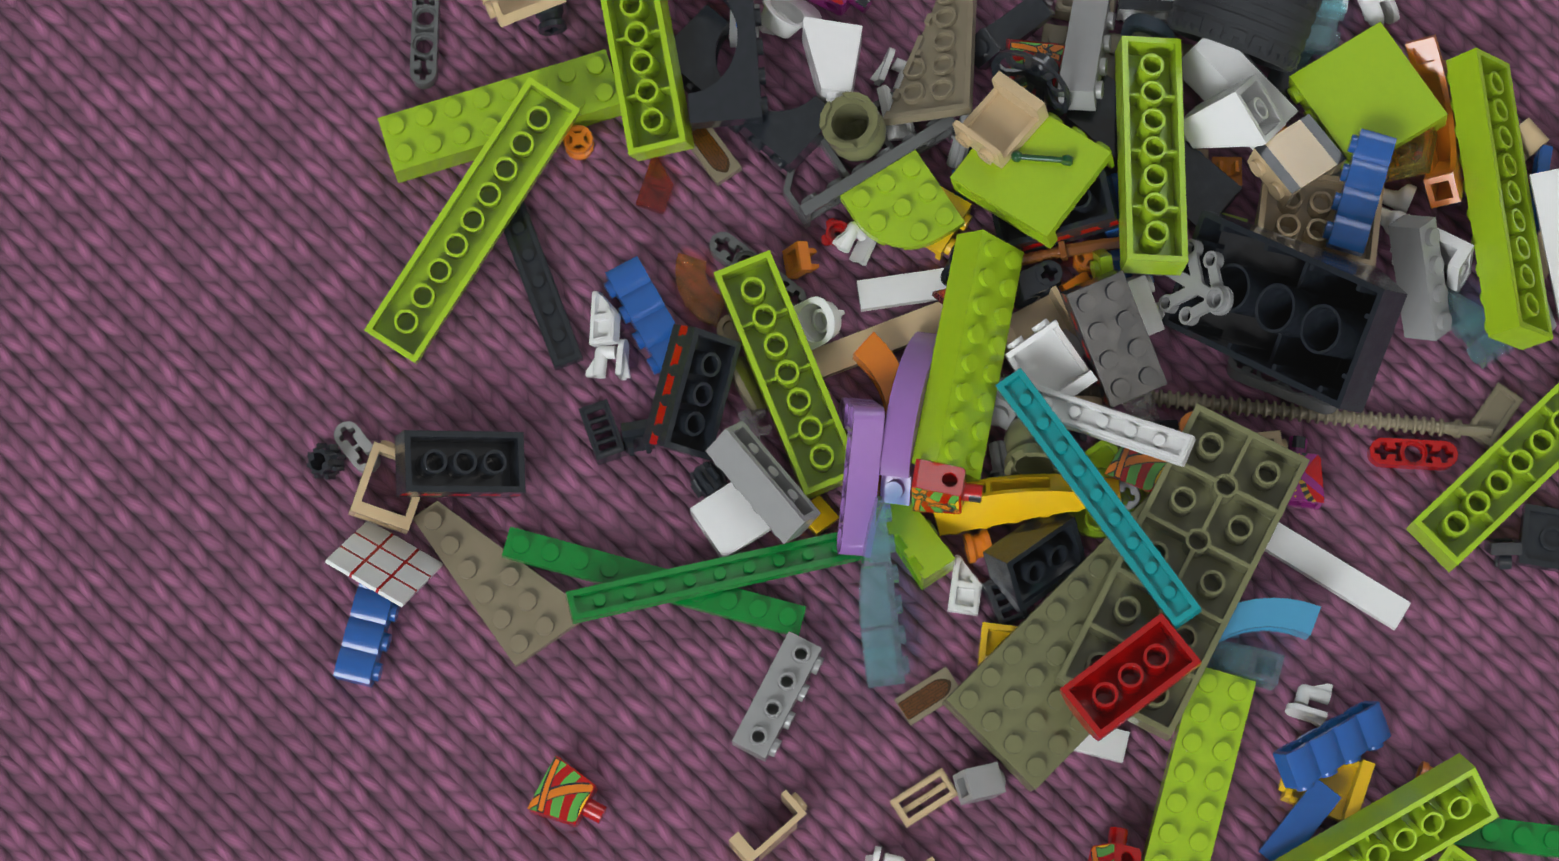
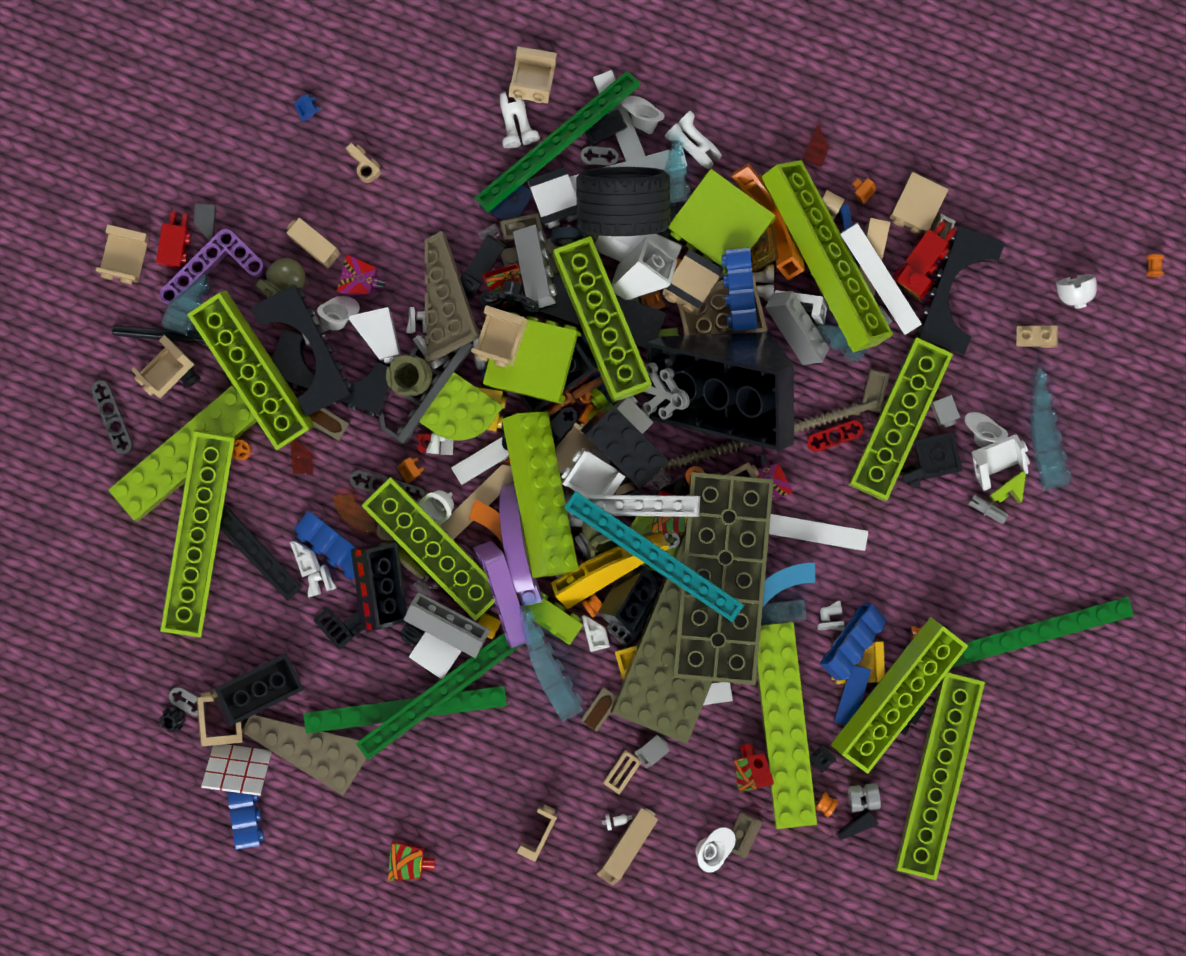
camera: 25 degrees left, 10 degrees up
light grey brick [732,631,824,762] -> none
torso [911,459,984,514] -> none
dark green hinge [1011,150,1074,166] -> none
red brick [1060,613,1202,741] -> none
none -> clear red tile [803,125,829,167]

